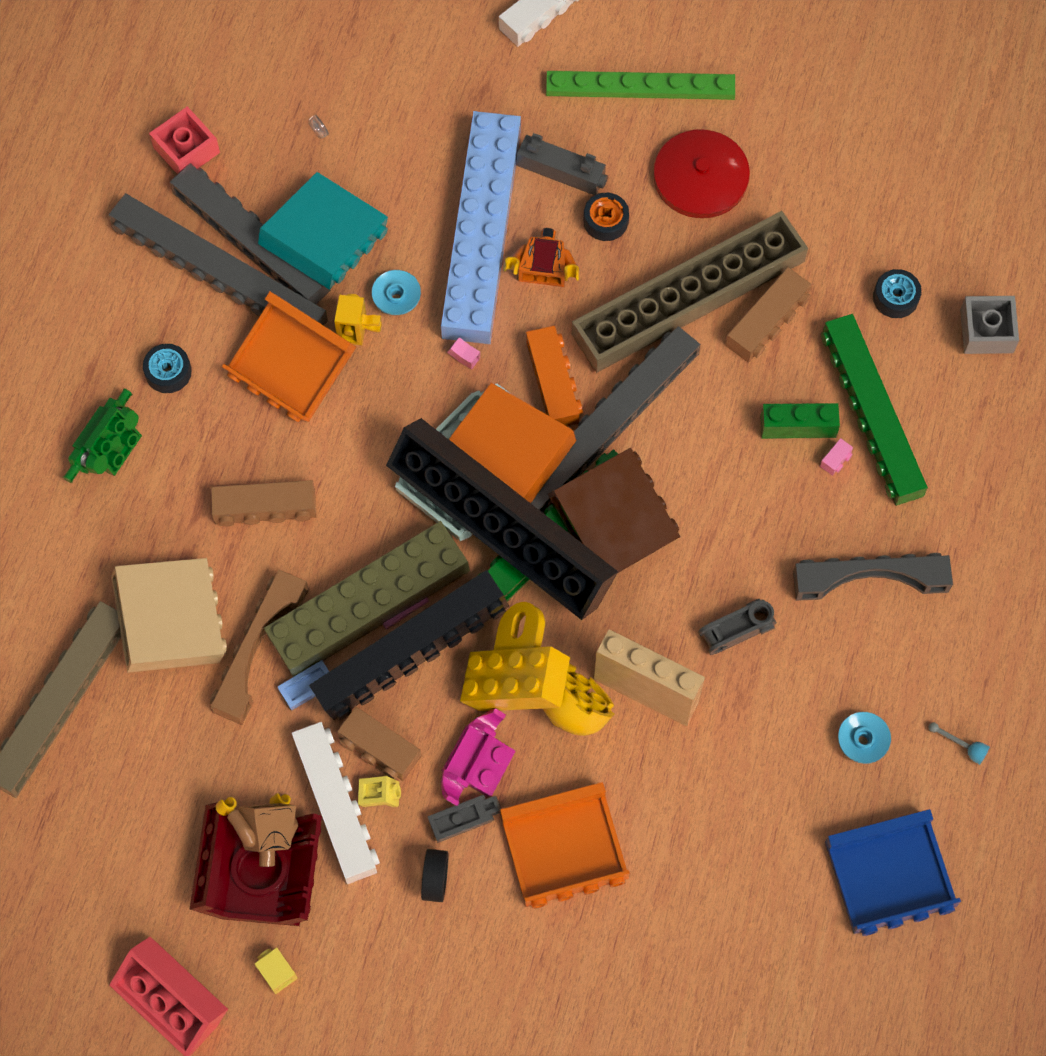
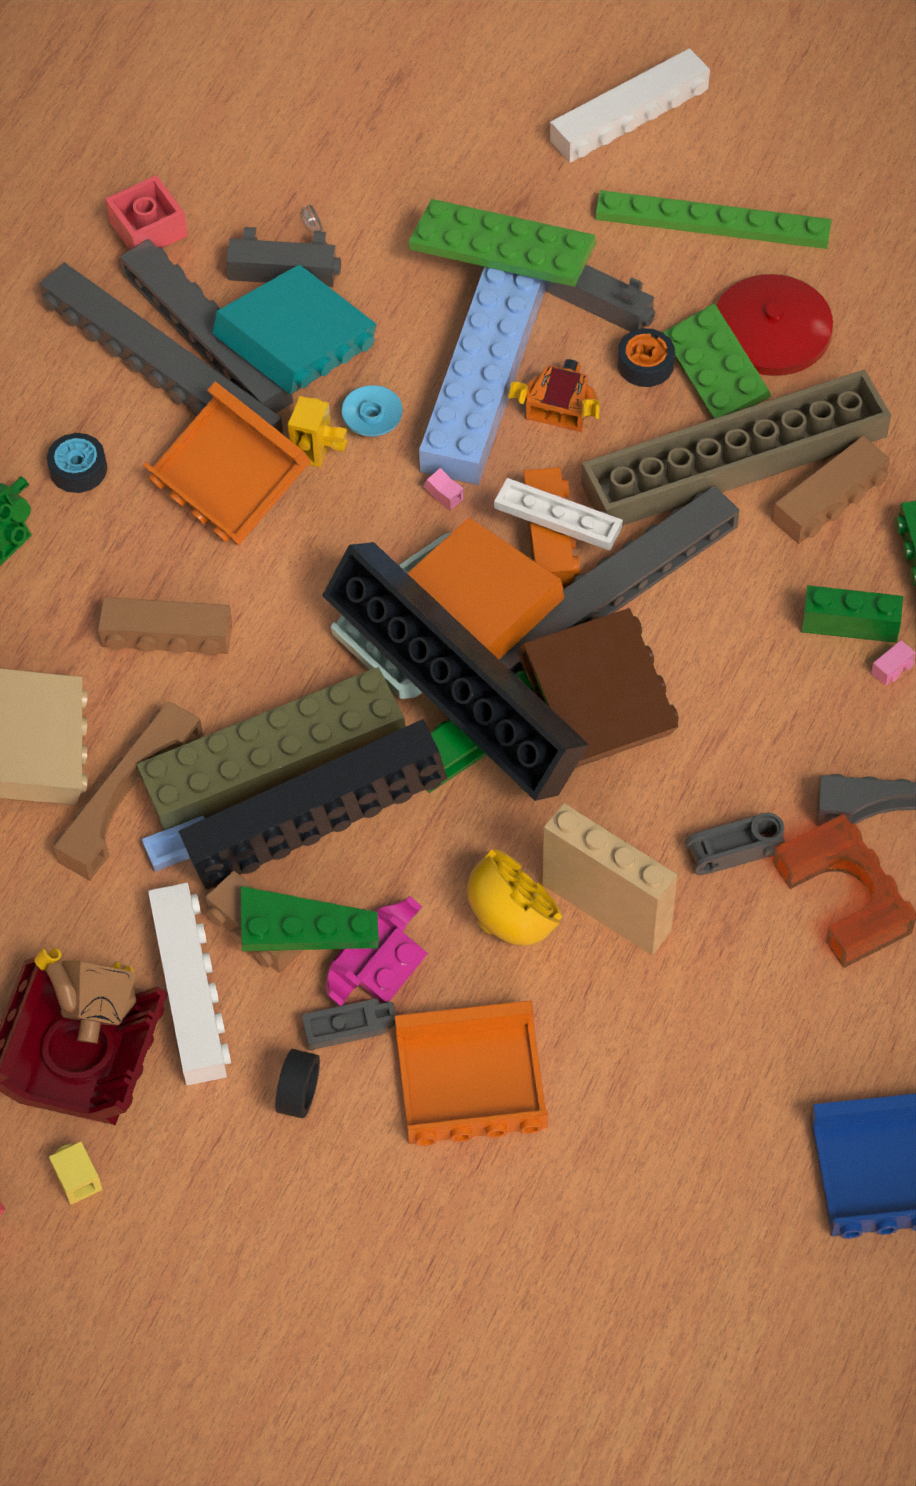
camera: 10 degrees right, 10 degrees down
light yellow bracket [358,776,401,807] -> none
yellow brick [460,602,570,712] -> none
medium azure dish [838,712,891,764] -> none
none -> dark grey brick [226,227,341,287]
none -> green wing [241,886,379,951]
none -> bright green plate [408,199,596,287]
none -> white plate [494,478,623,551]
none -> bright green plate [663,303,771,419]
none -> clear orange arch [773,814,916,968]

